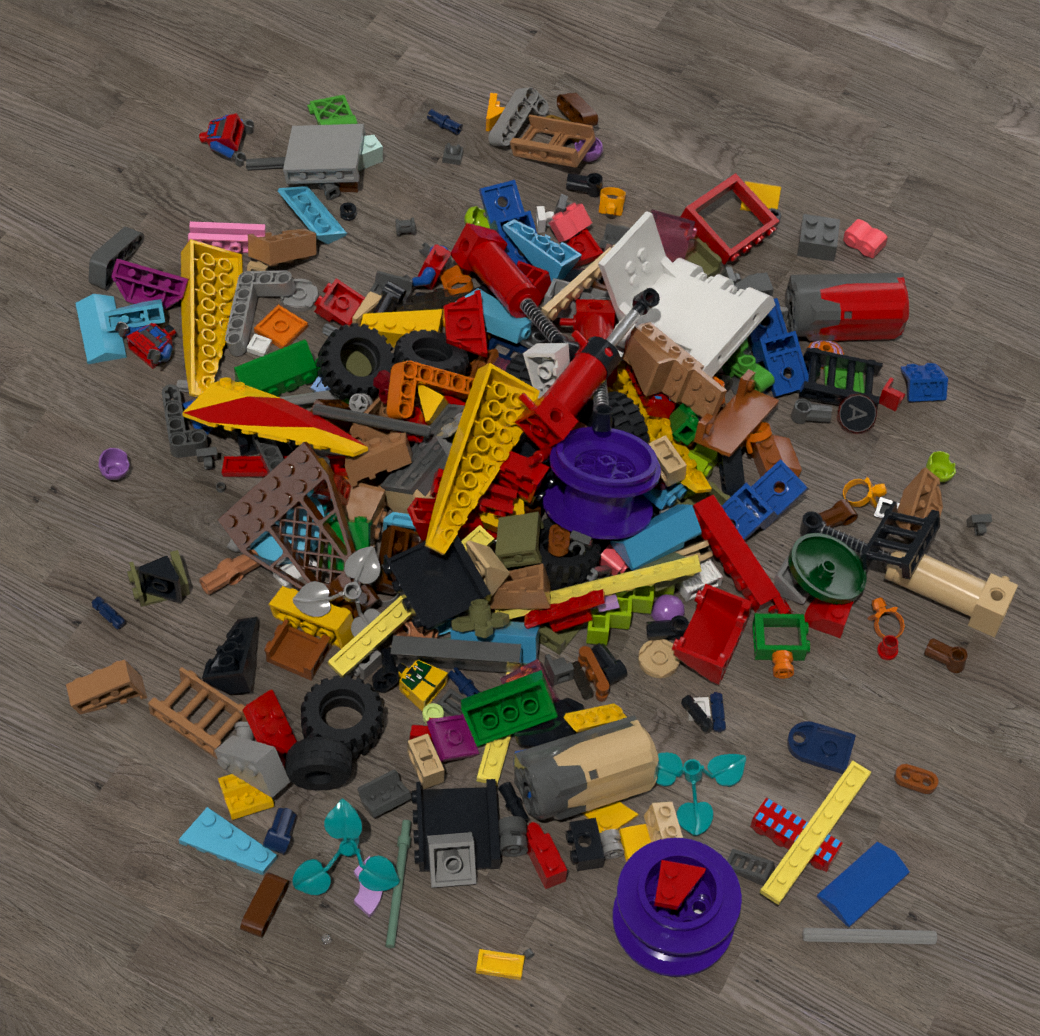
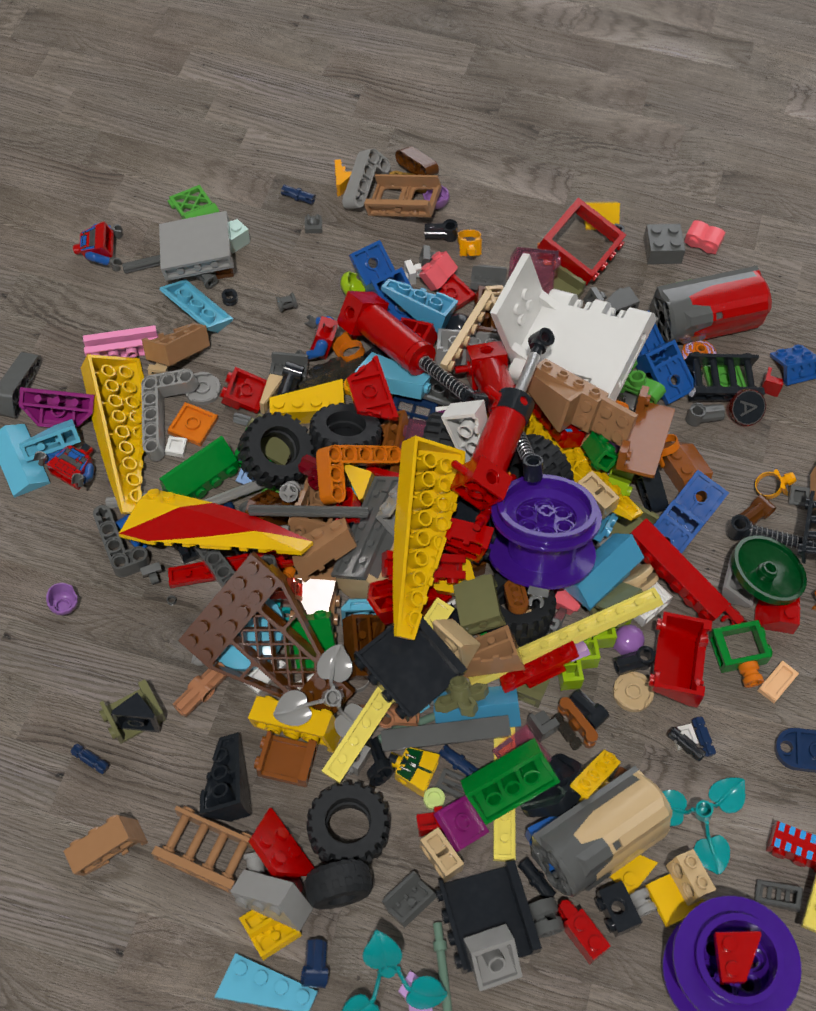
camera: 10 degrees left, 5 degrees up
none -> light nougat tile [758,660,799,704]

